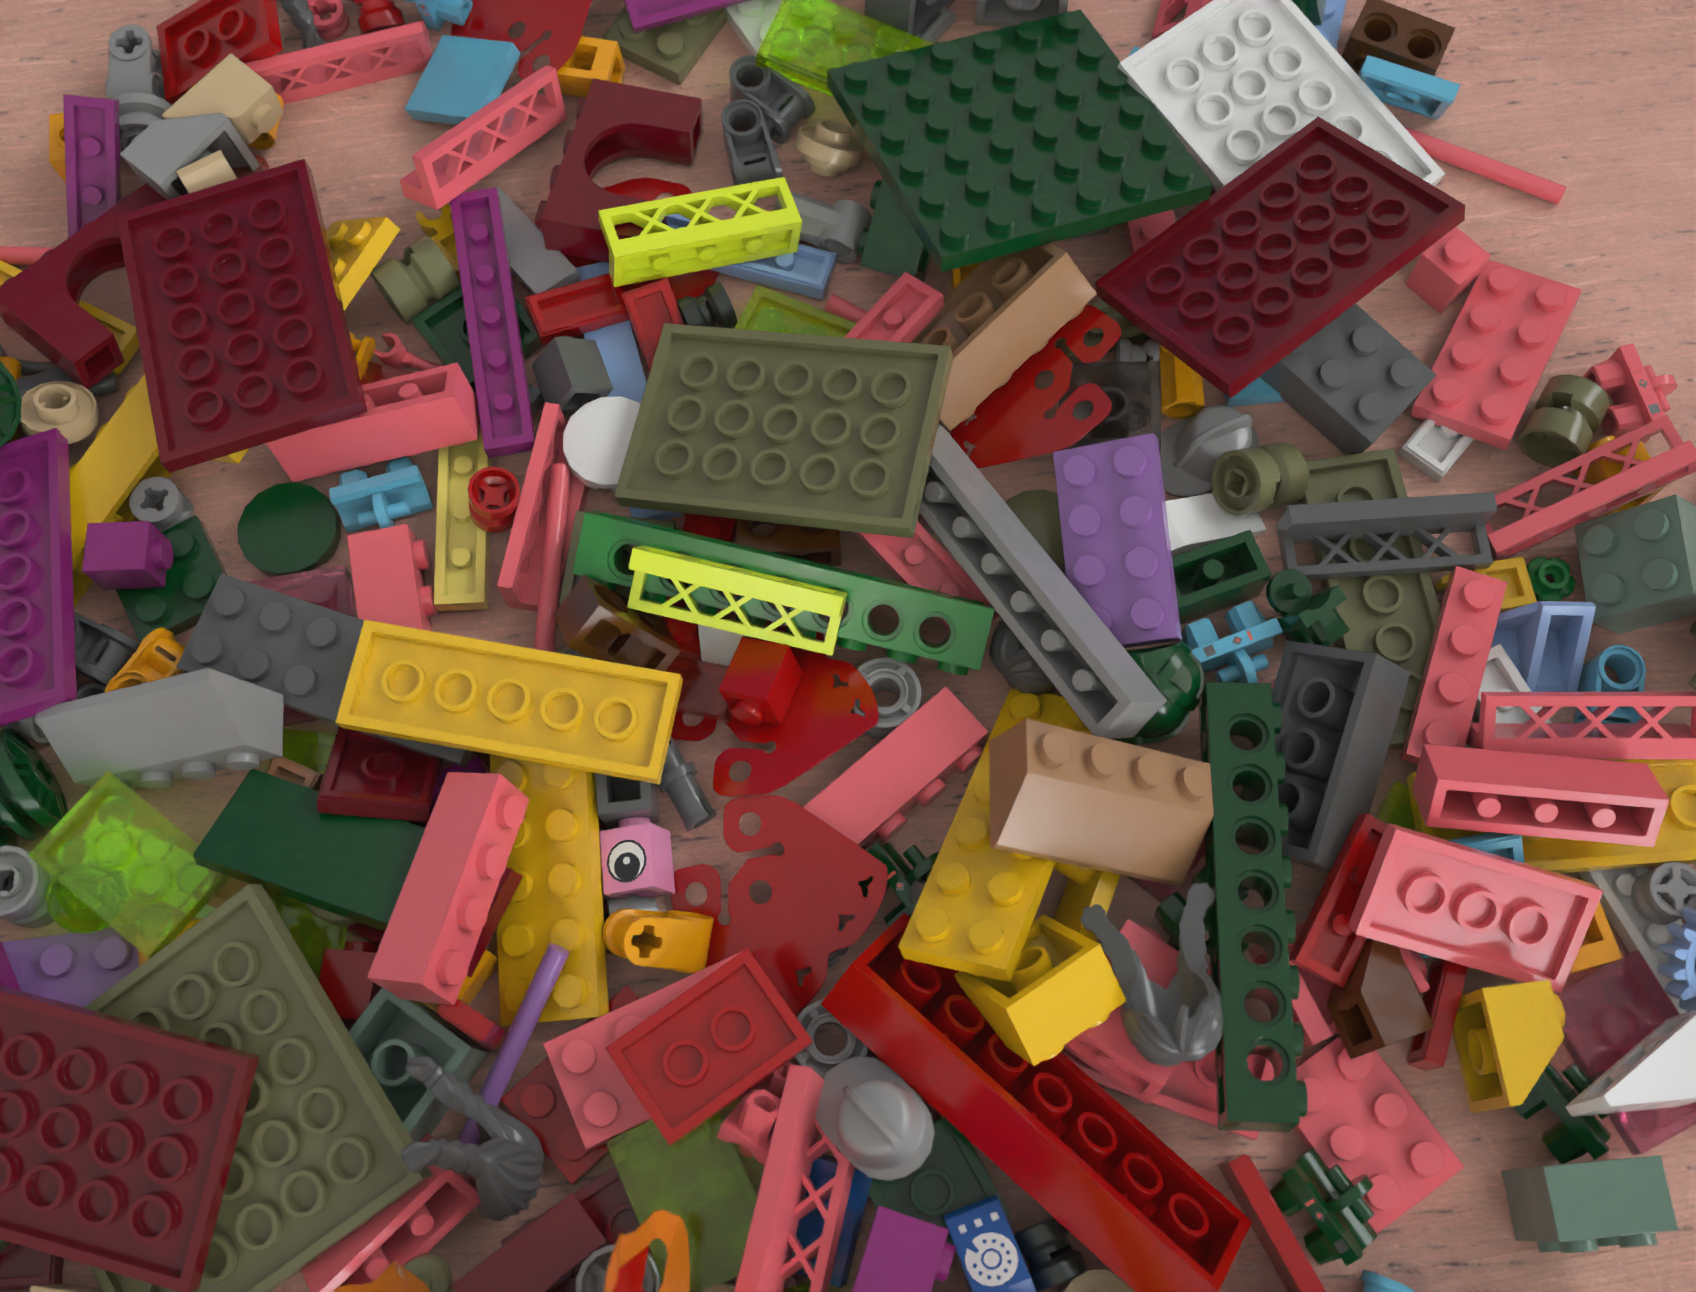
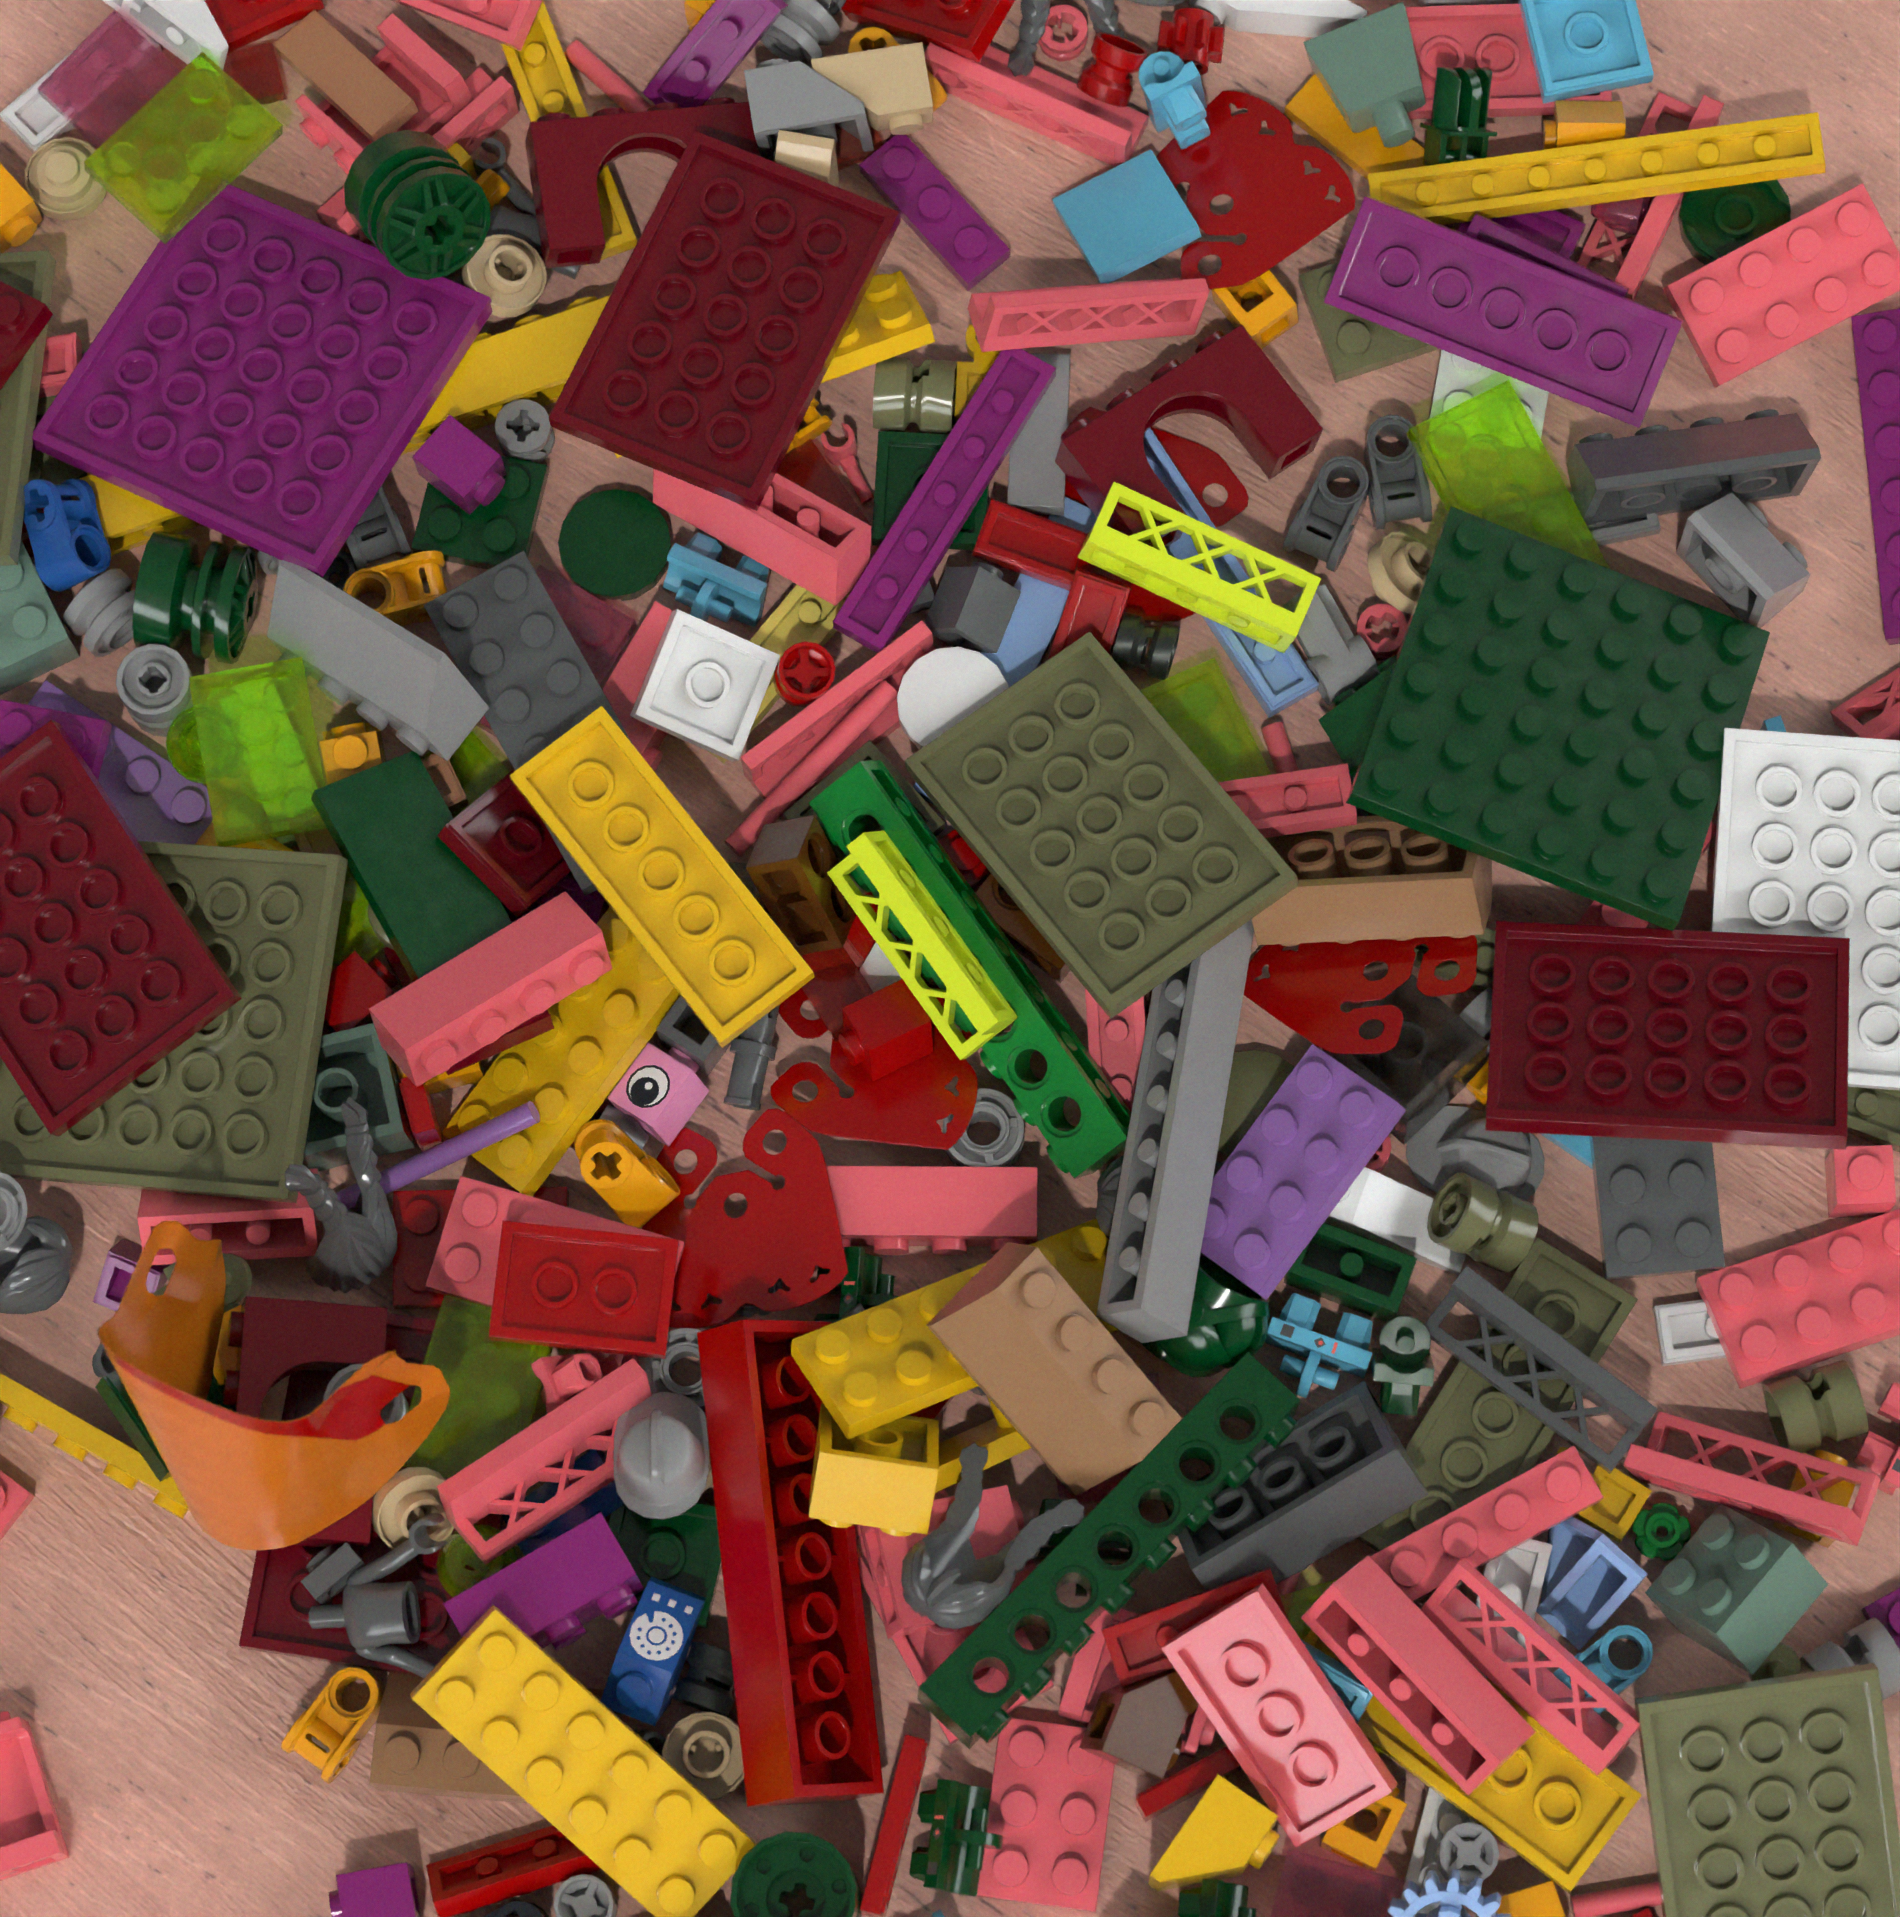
camera: 45 degrees right, 5 degrees up
none -> light orange brick [319,722,386,785]
none -> white plate [630,609,780,762]
none -> magenta plate [859,134,1010,291]
none -> coral bush [1356,604,1407,660]

